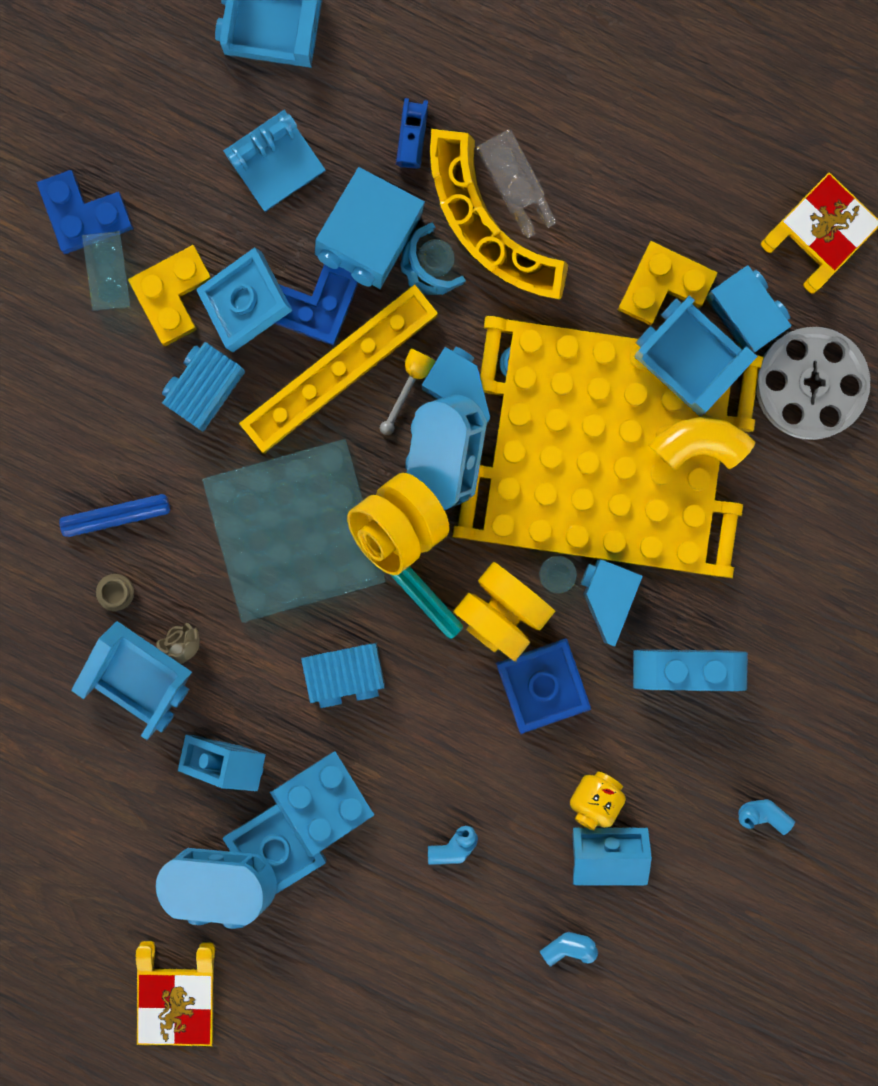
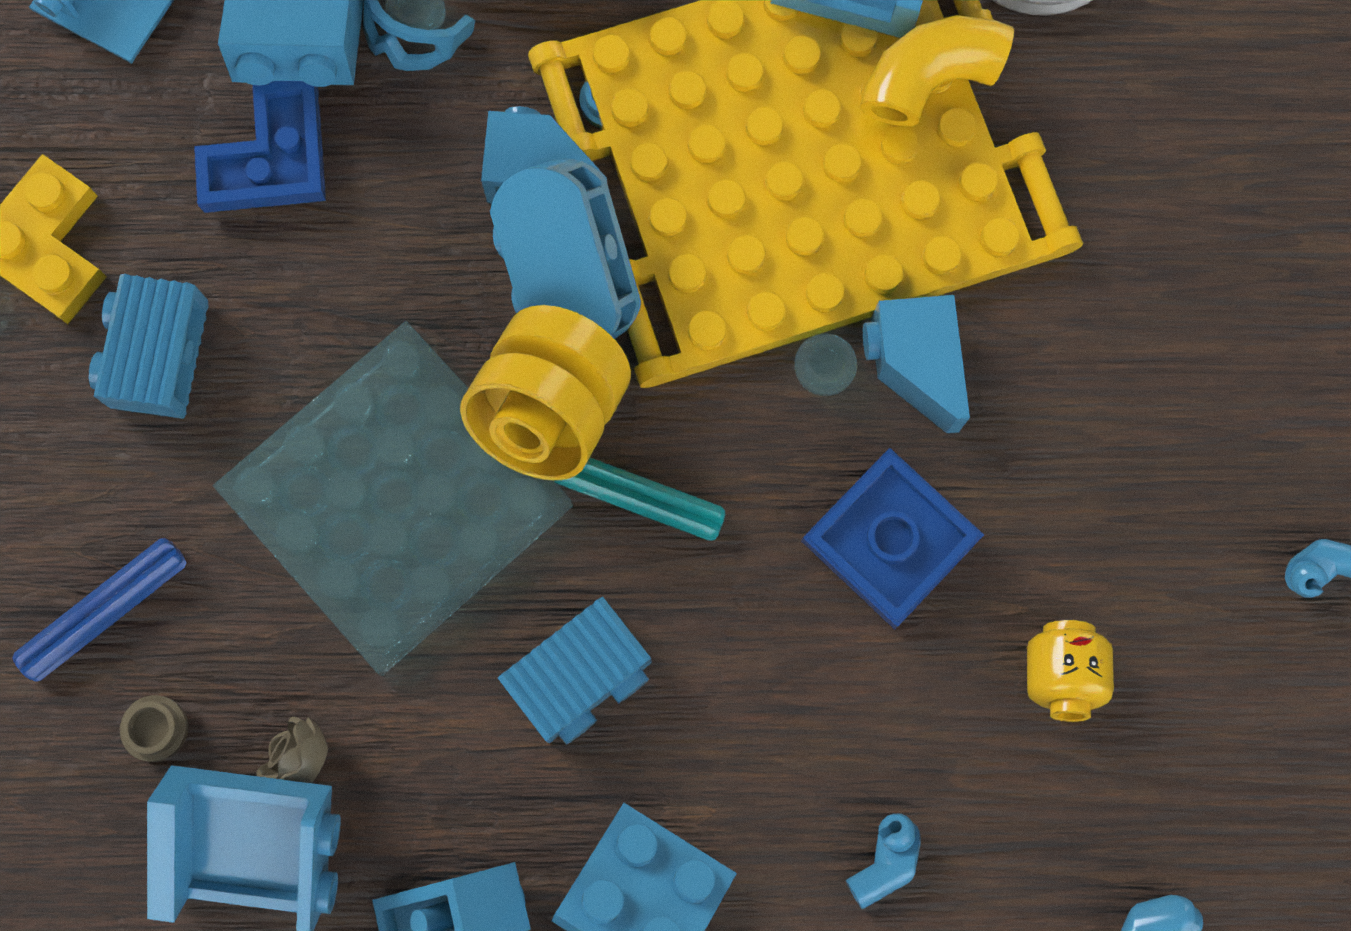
camera: 30 degrees left, 10 degrees down
dark azure plate [196,247,293,352] -> none
yellow plate [239,285,438,454] -> none
hinge [380,348,436,436] -> none
yellow wheel [453,562,555,661] -> none
dark azure panel [572,828,652,885] -> none
dark azure brick [633,650,748,691] -> none

